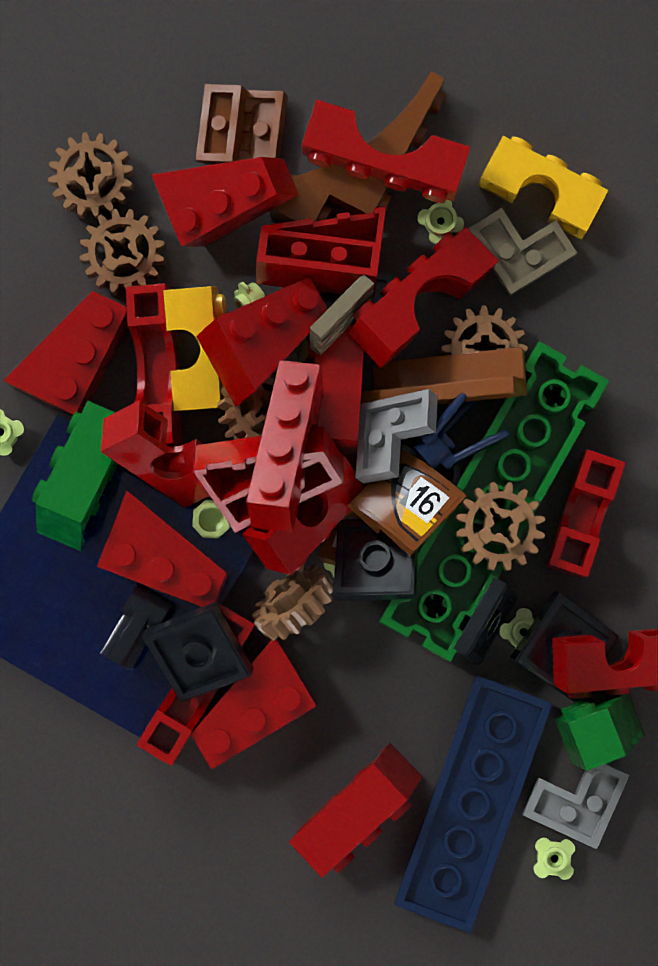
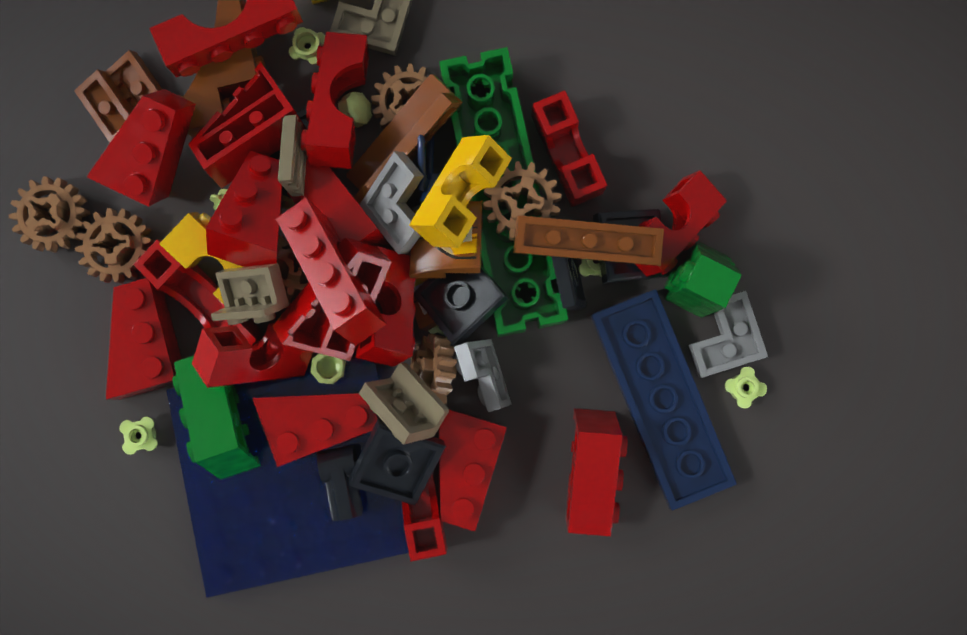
camera: 45 degrees left, 0 degrees up
none -> dark tan bracket [211,263,289,325]
none -> yellowish green tile [338,92,372,128]
none -> dark tan bracket [359,362,449,445]
none -> yellow arch [409,135,512,248]
none -> light grey plate [454,339,512,412]
none -> dark orange plate [513,215,664,266]

